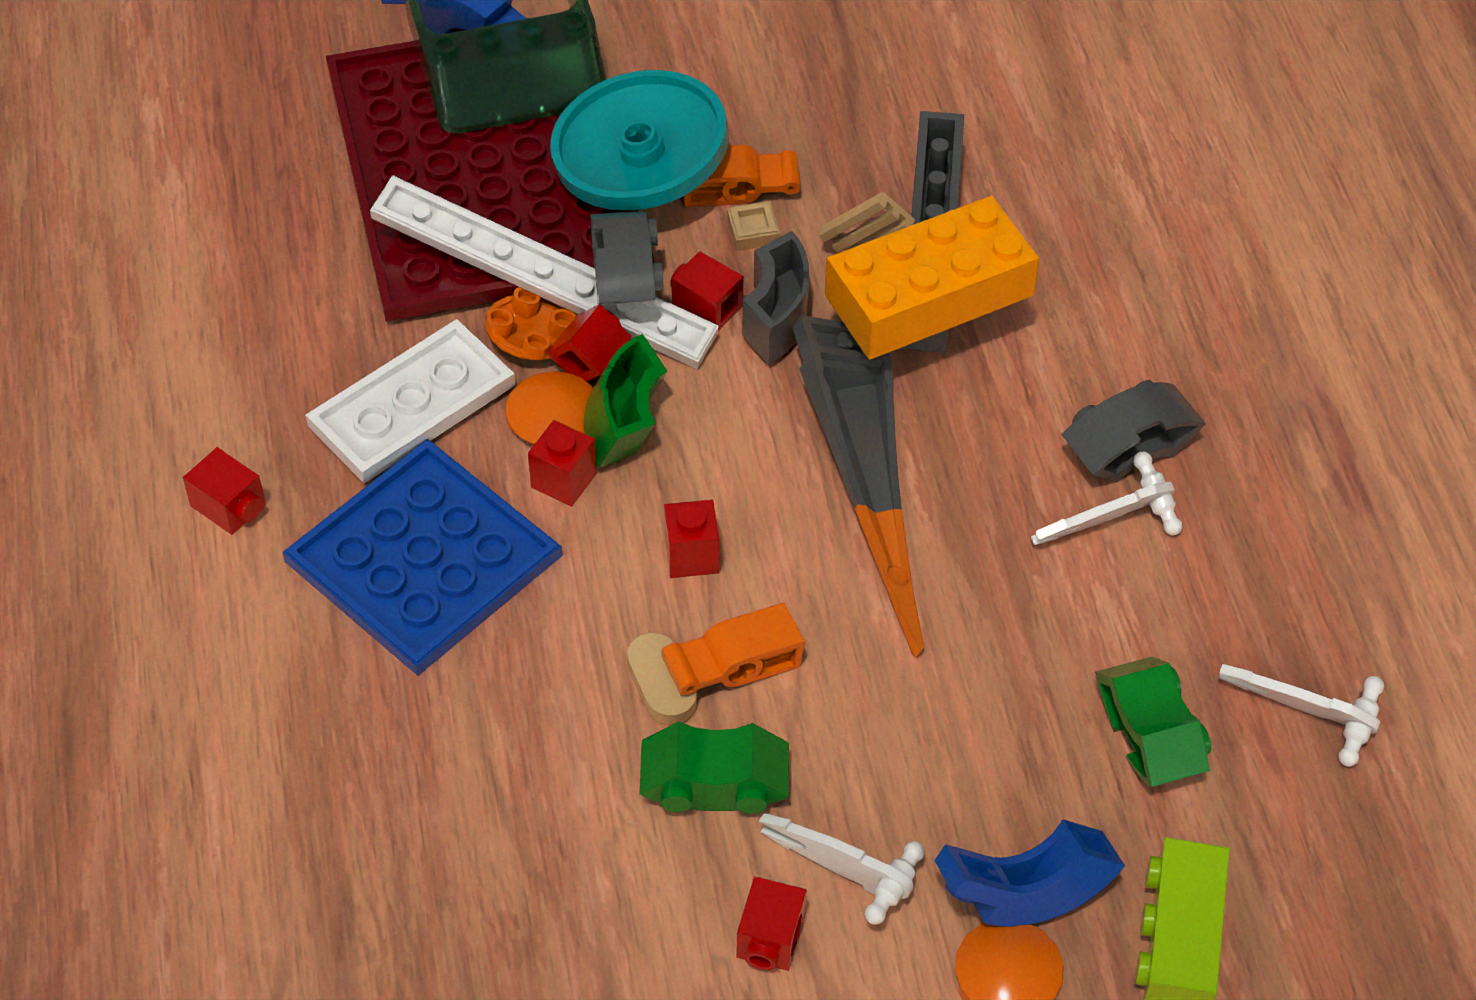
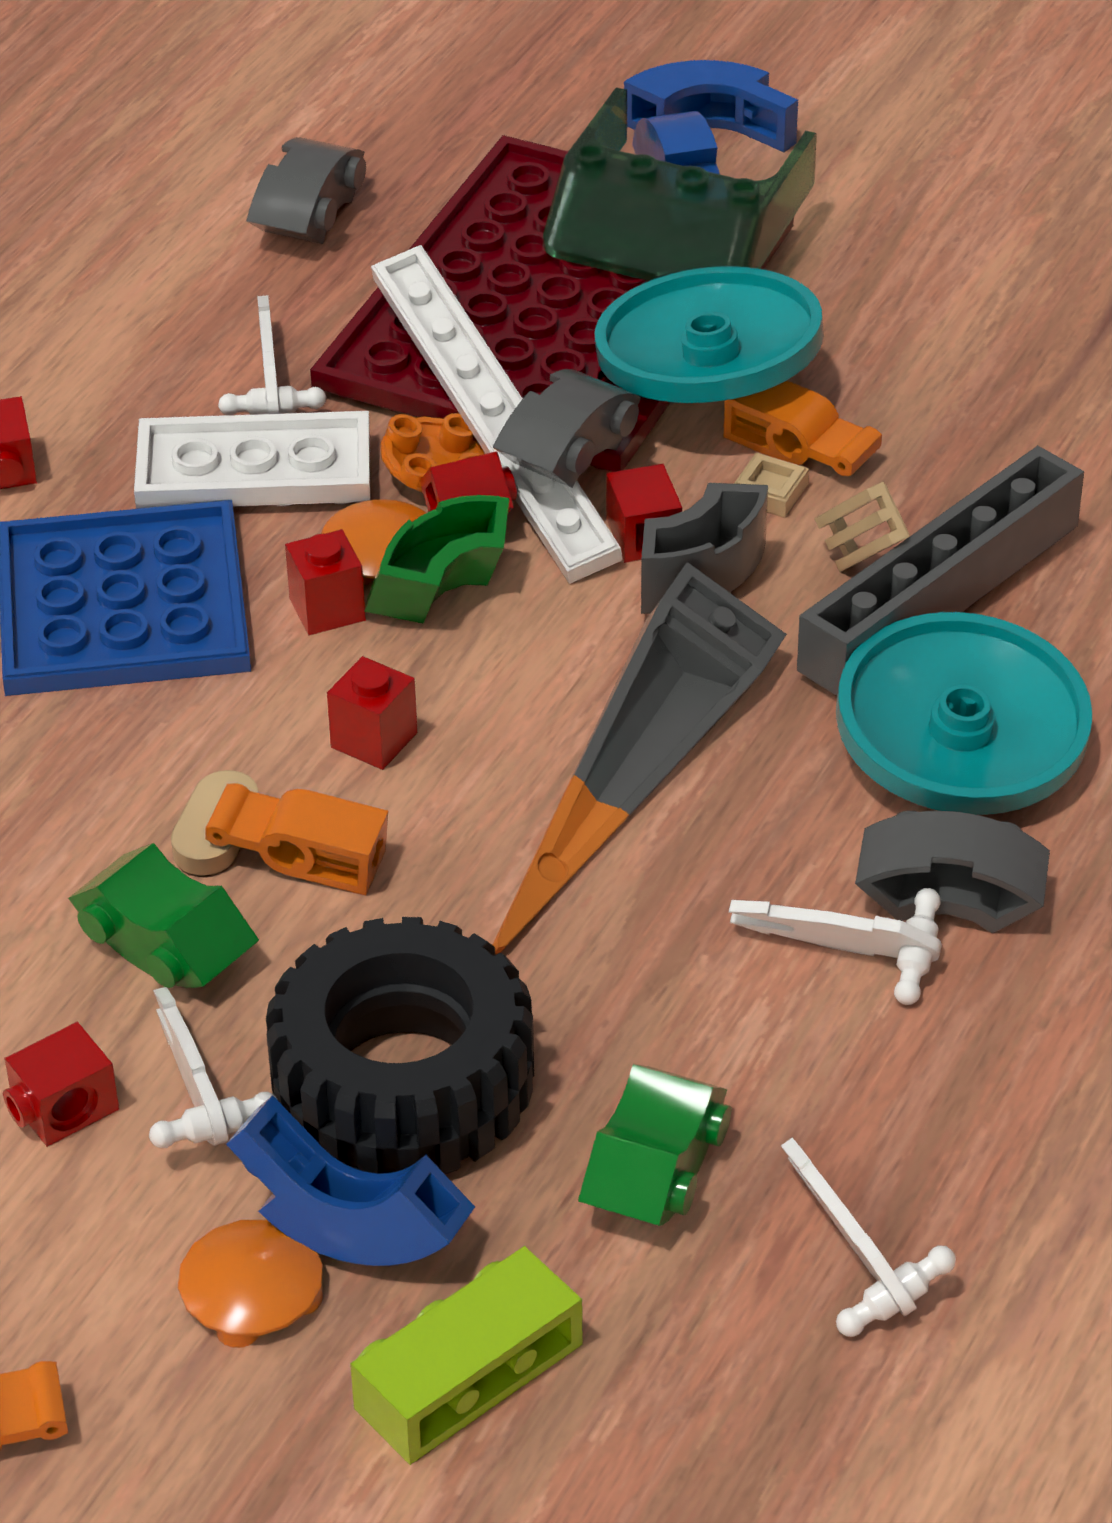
camera: 40 degrees right, 10 degrees down
light orange brick [824,195,1040,360] -> none
none -> white piece [218,295,326,415]
none -> dark grey brick [246,137,366,244]
none -> black tyre [266,917,534,1174]
none -> teal dish [836,612,1092,815]

